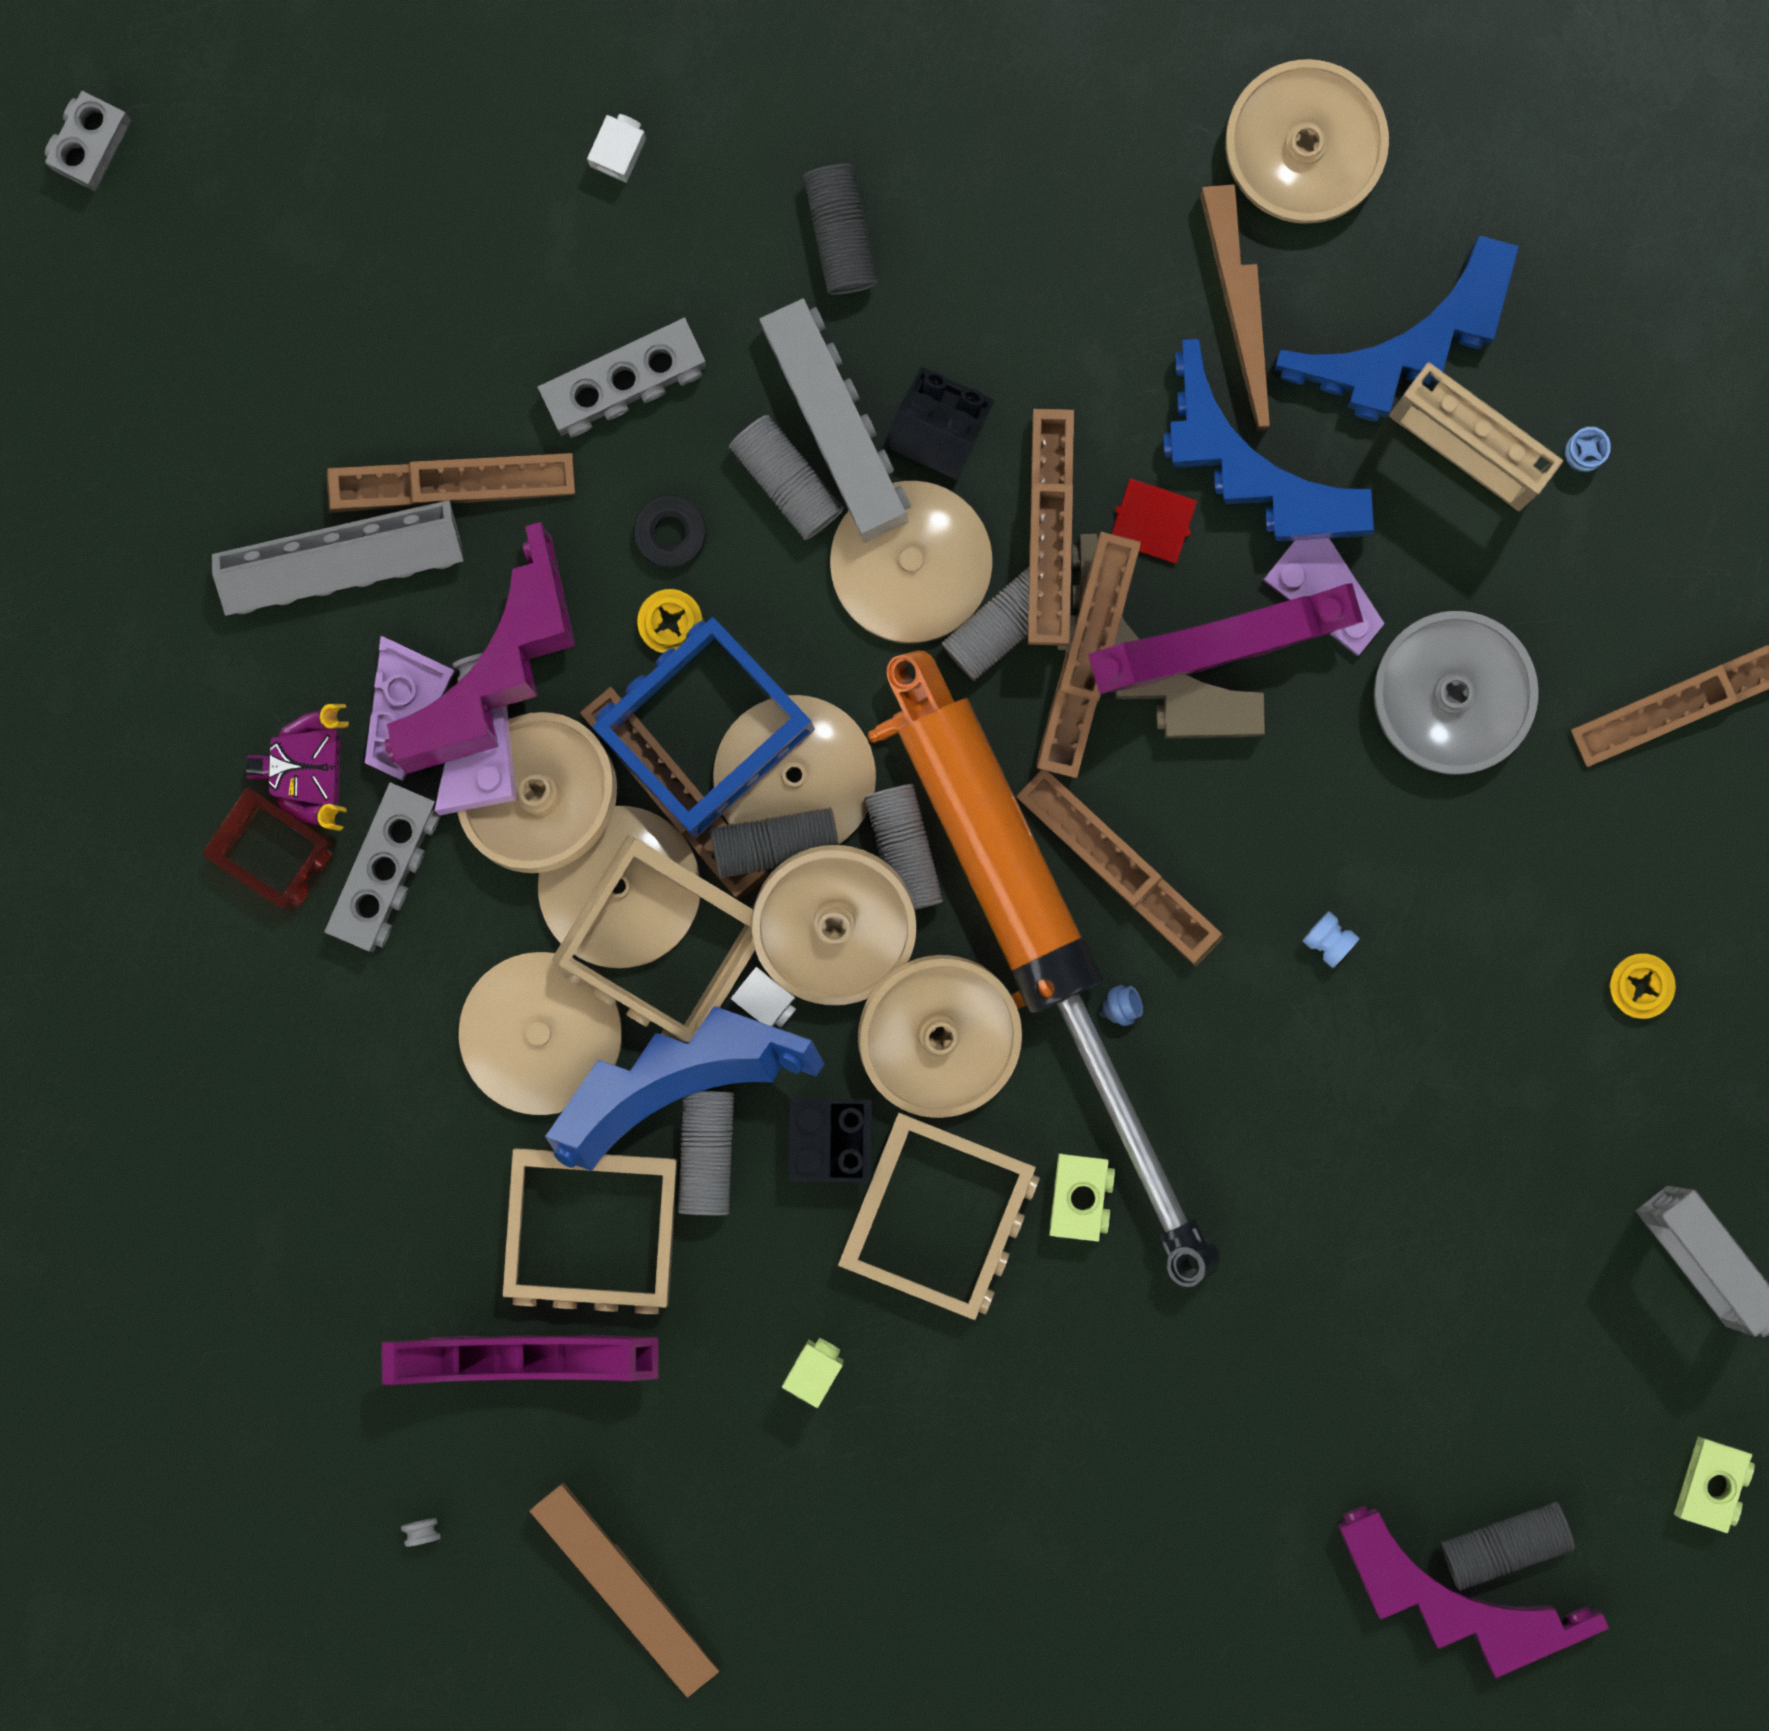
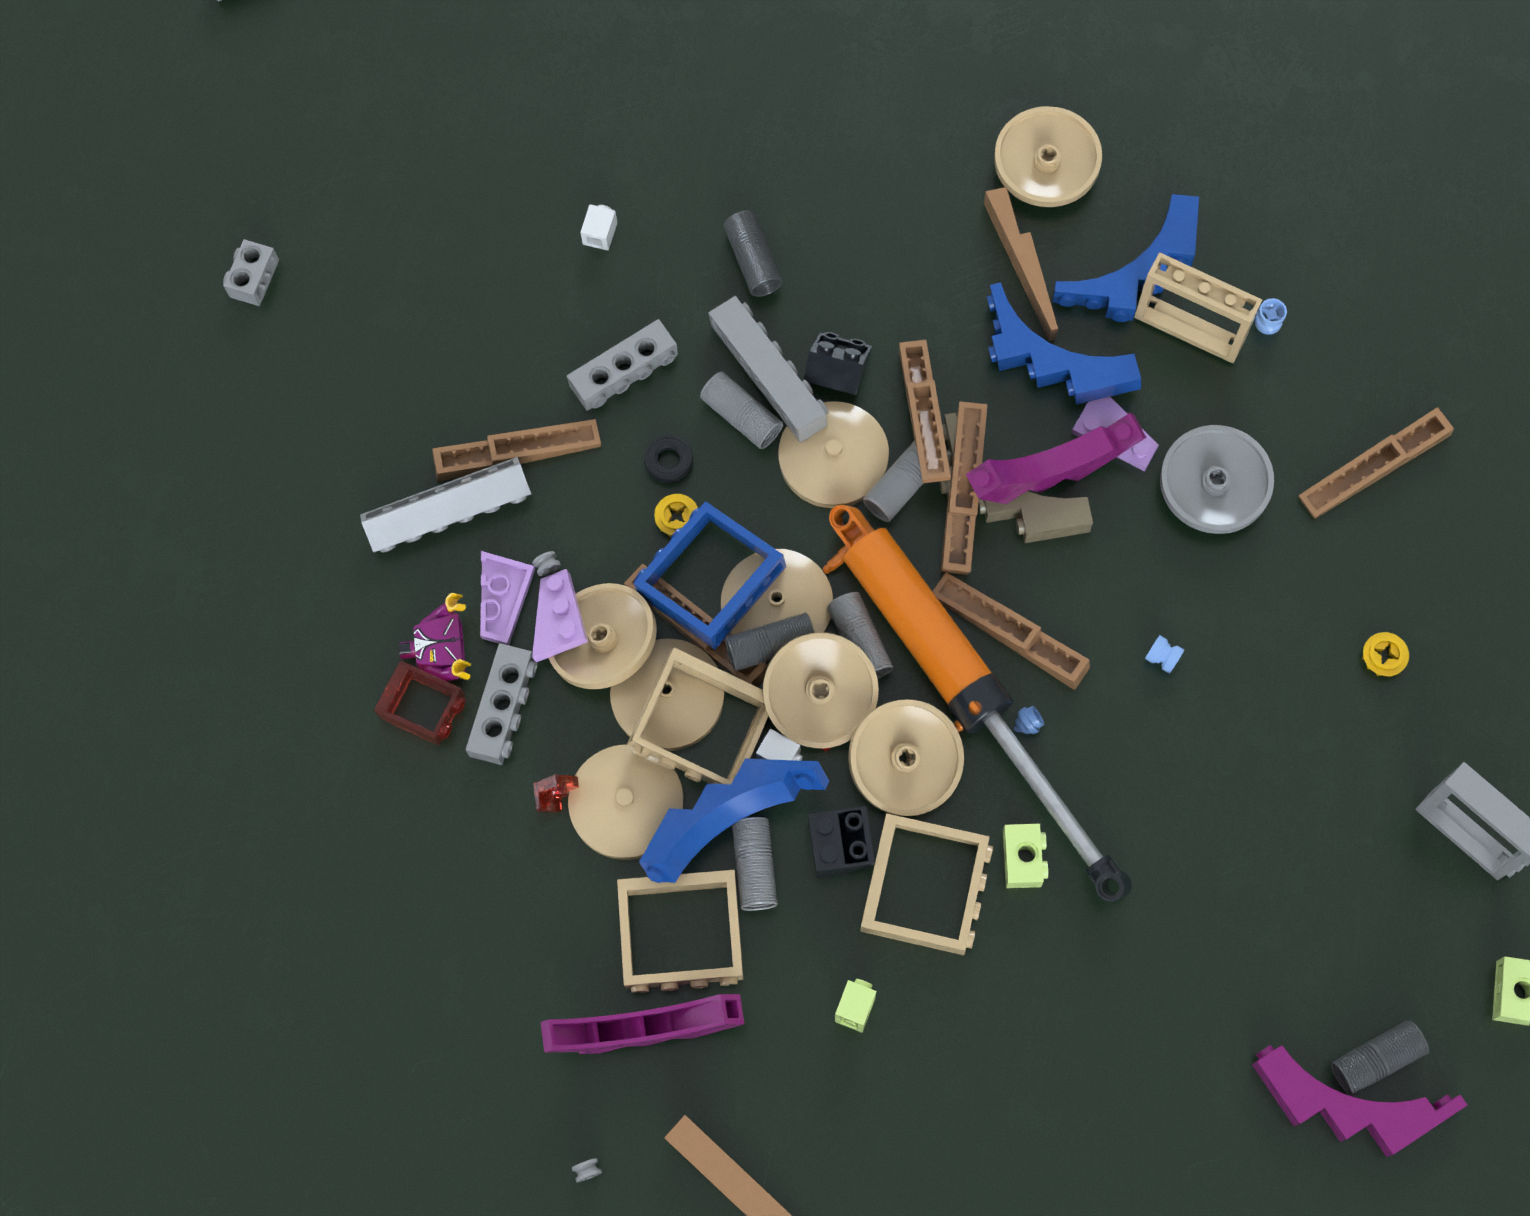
camera: 10 degrees left, 15 degrees down
magenta arch [385,522,576,774] -> none
red piece [1112,478,1197,564] -> none
none -> clear red bracket [533,775,579,813]

